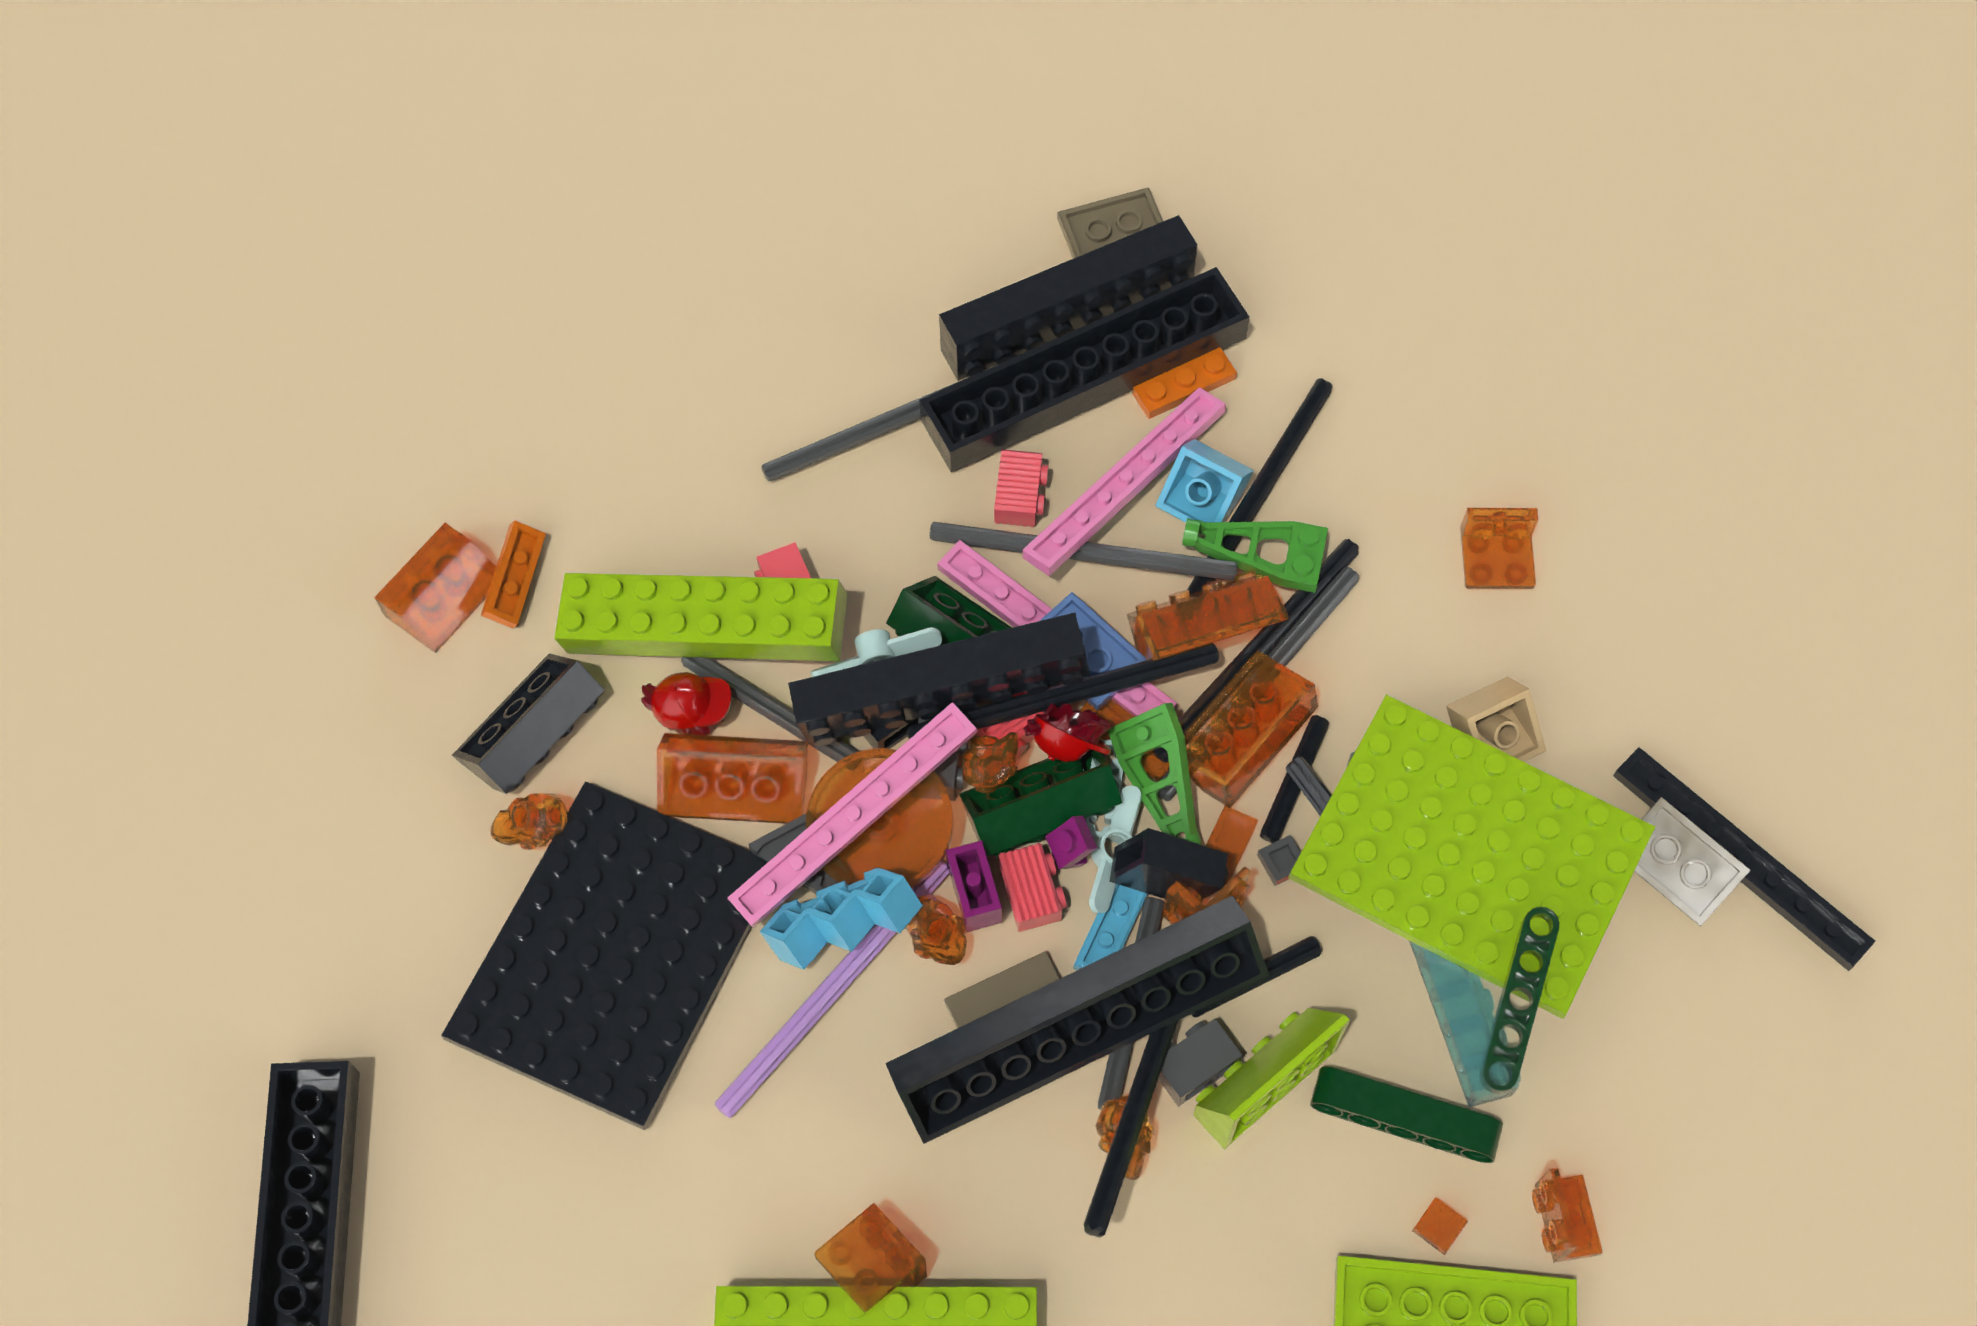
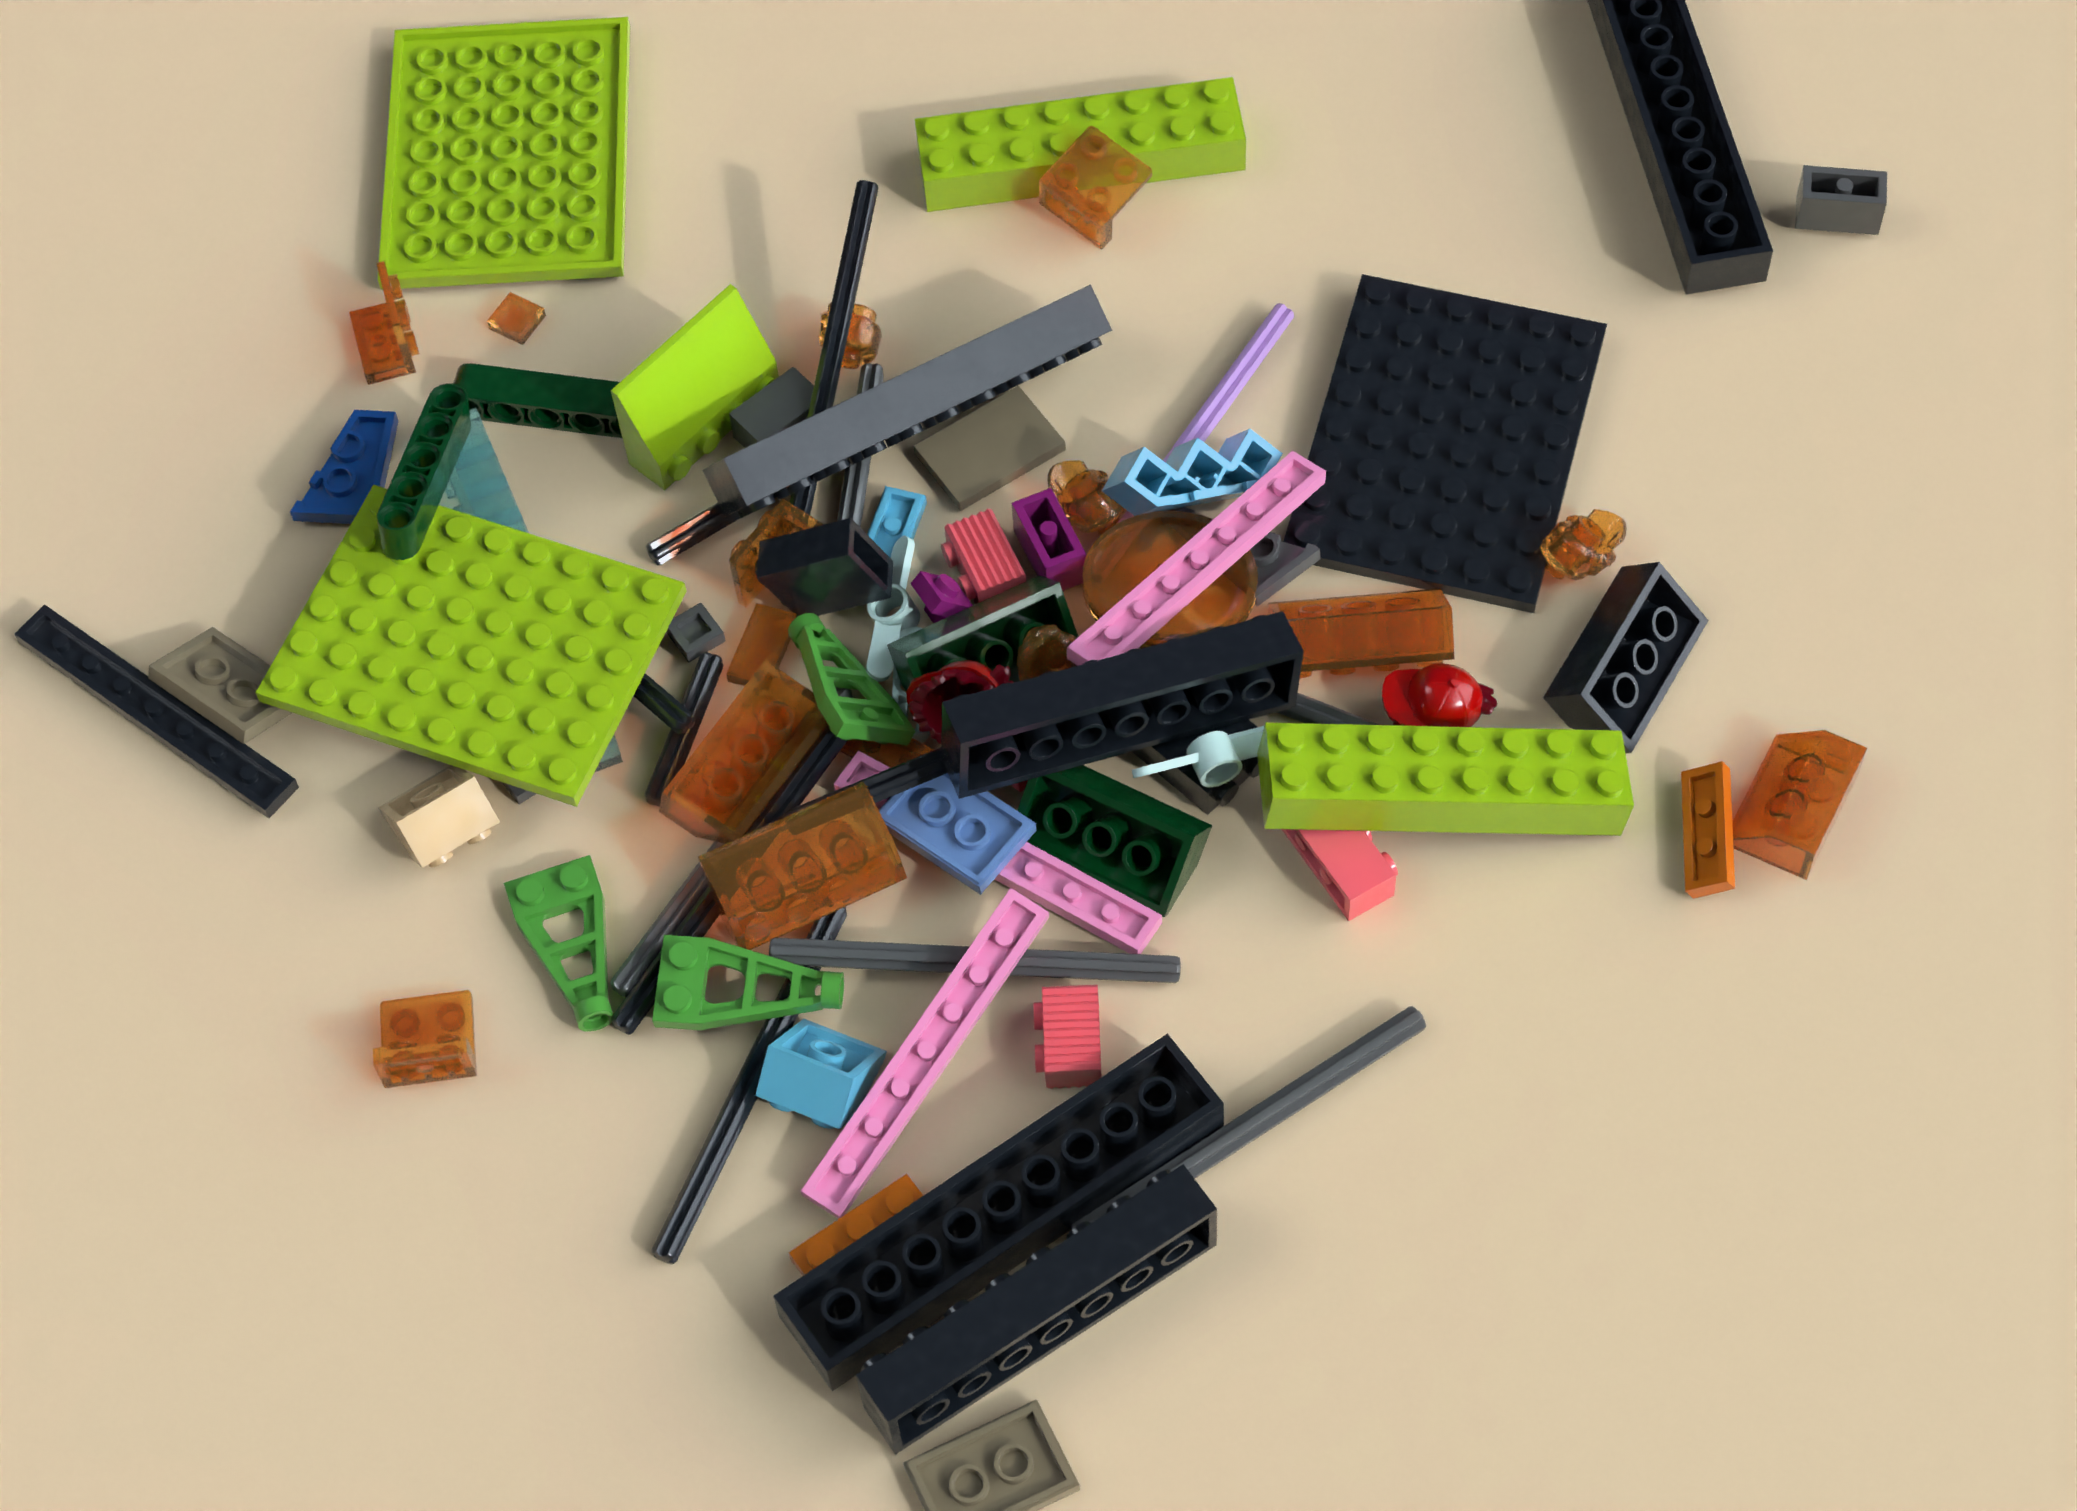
camera: 175 degrees right, 5 degrees down
none -> blue wing [290,410,399,524]
none -> bright green plate [504,855,613,1032]
none -> dark grey brick [1795,165,1887,235]

